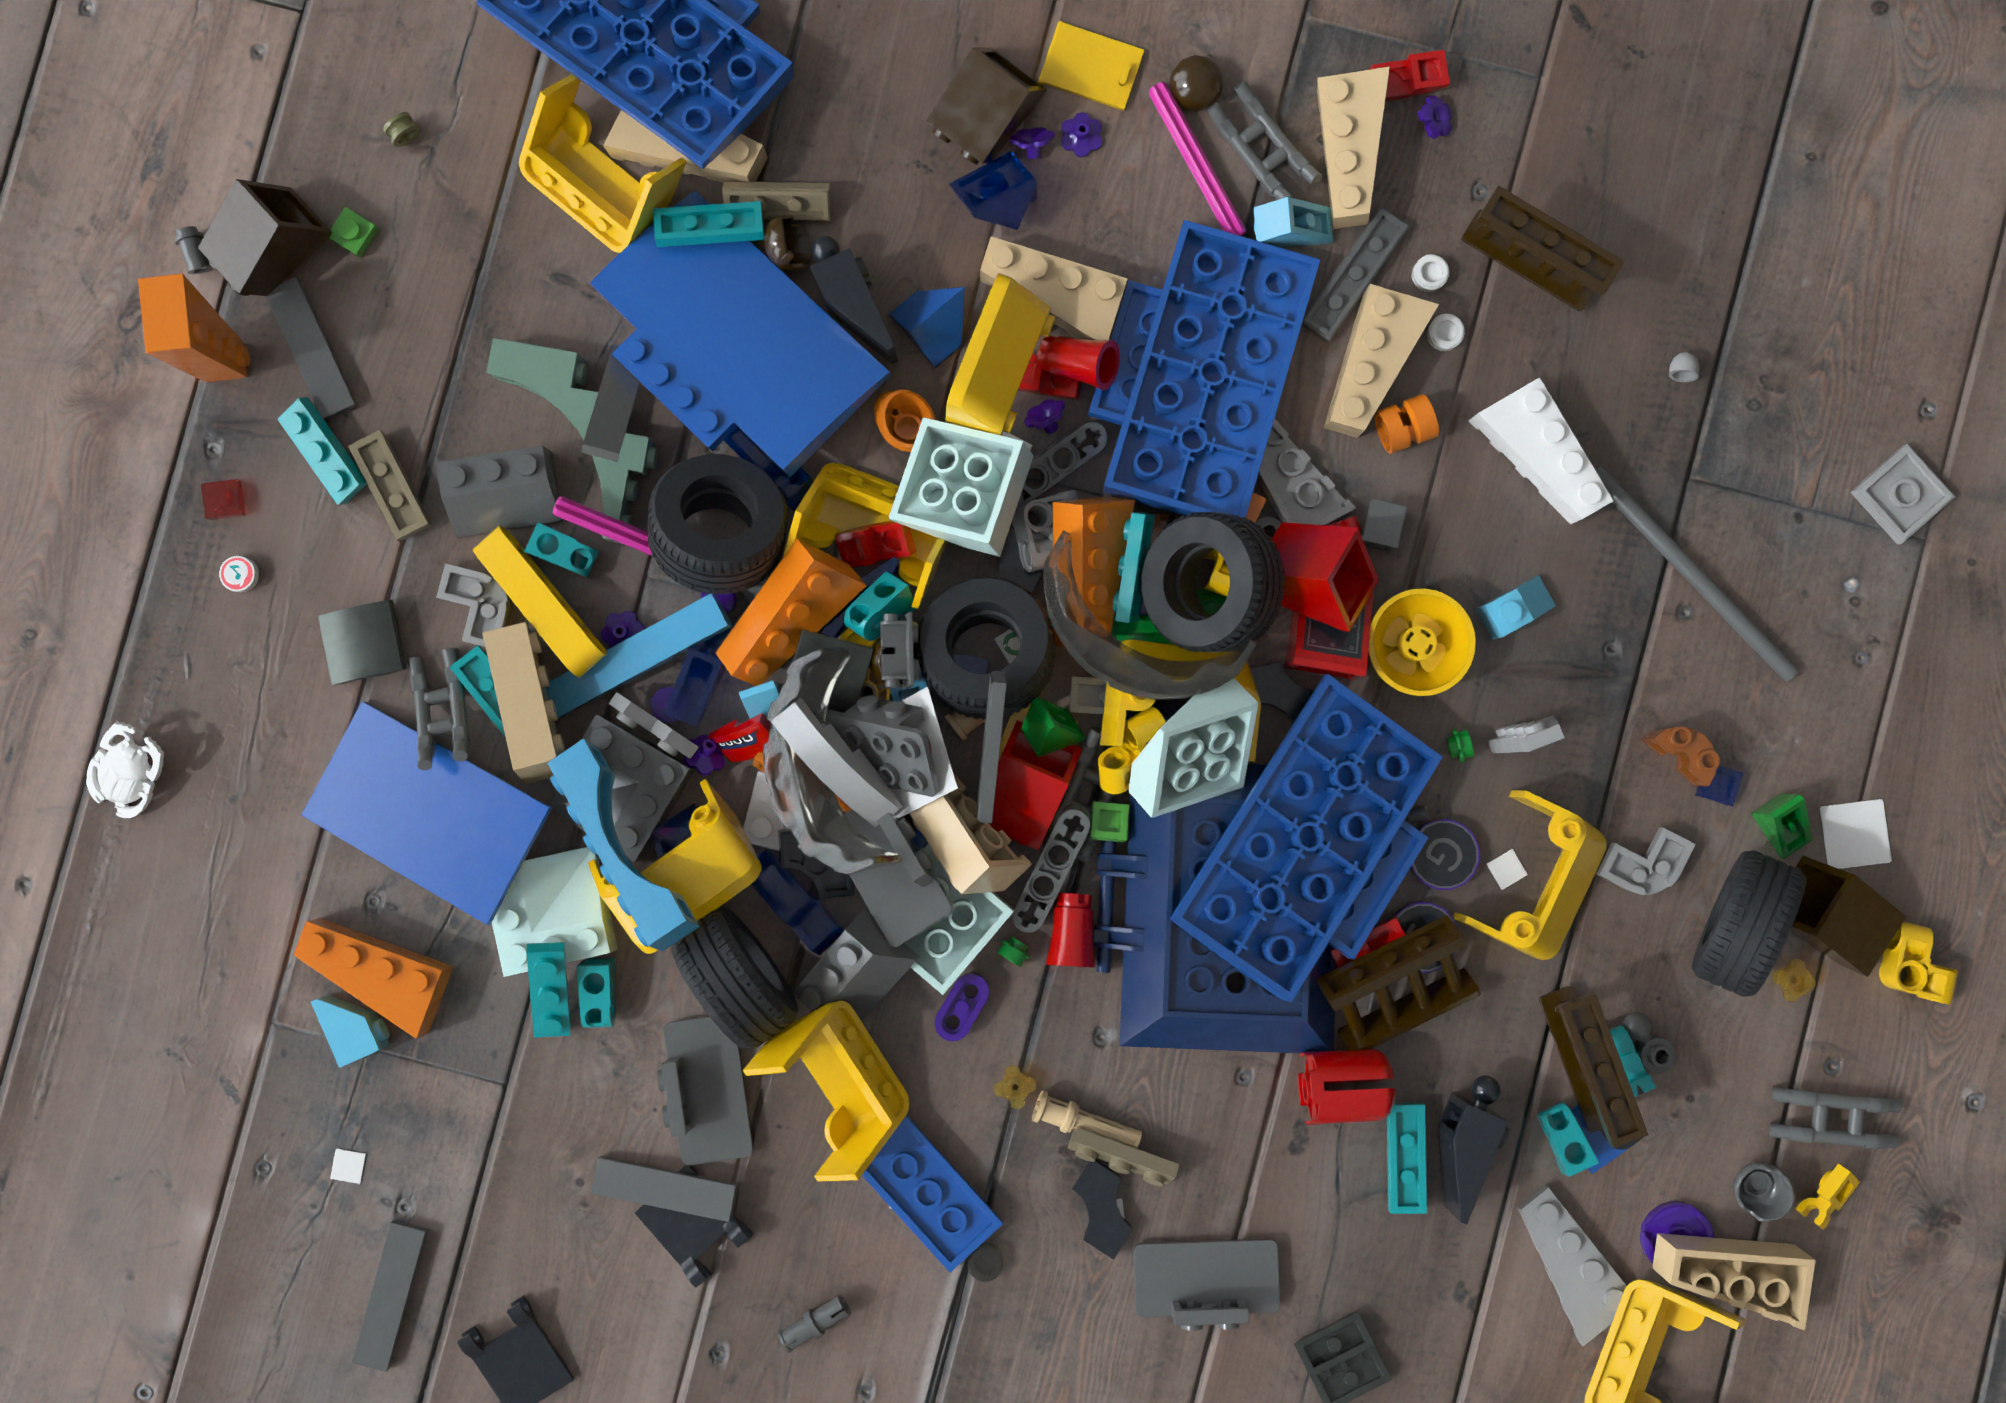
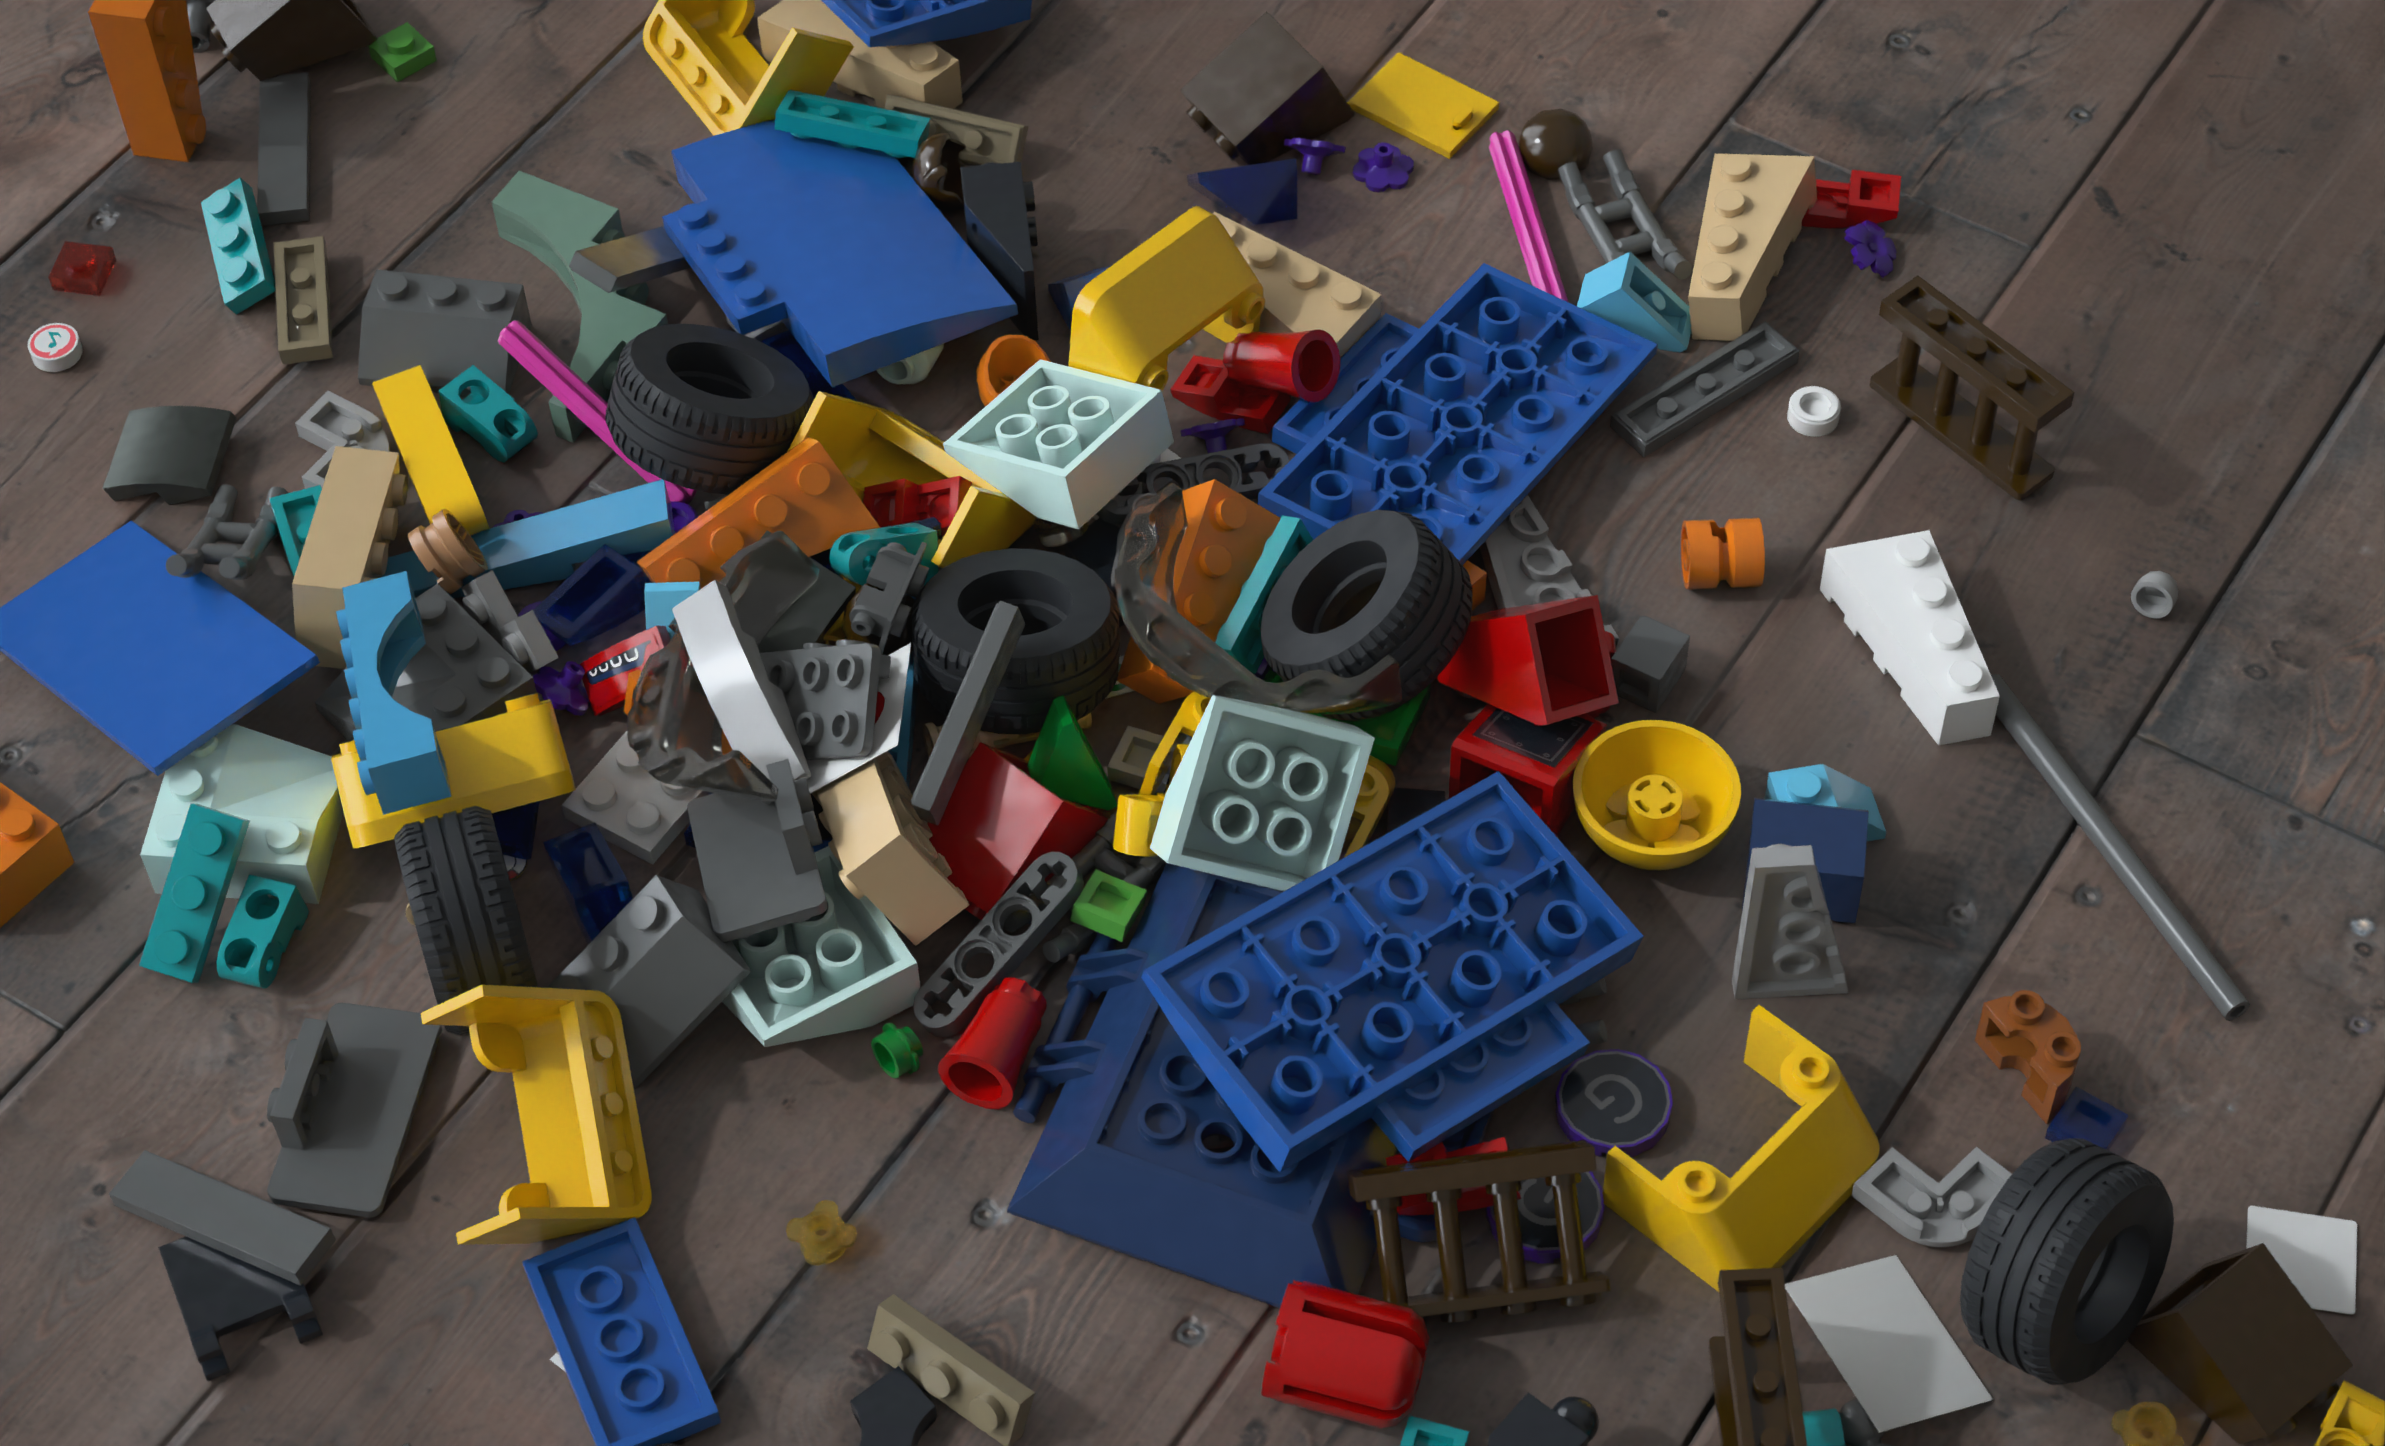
camera: 15 degrees right, 35 degrees down
black tile [778,826,855,899] -> none
dark purple plate [935,973,989,1041] -> none
tan pin [1032,1090,1142,1149] -> none
tan wedge [1323,284,1439,438] -> none
white tile [1427,314,1465,351] -> none
green plate [1446,729,1474,763] -> none
white sticker [1487,849,1528,890] -> none
green slope [1751,794,1813,860] -> none
none -> medium nougat wheel [408,509,488,594]
none -> dark blue slope [1742,798,1869,923]
none -> white sticker [1785,1255,1993,1433]

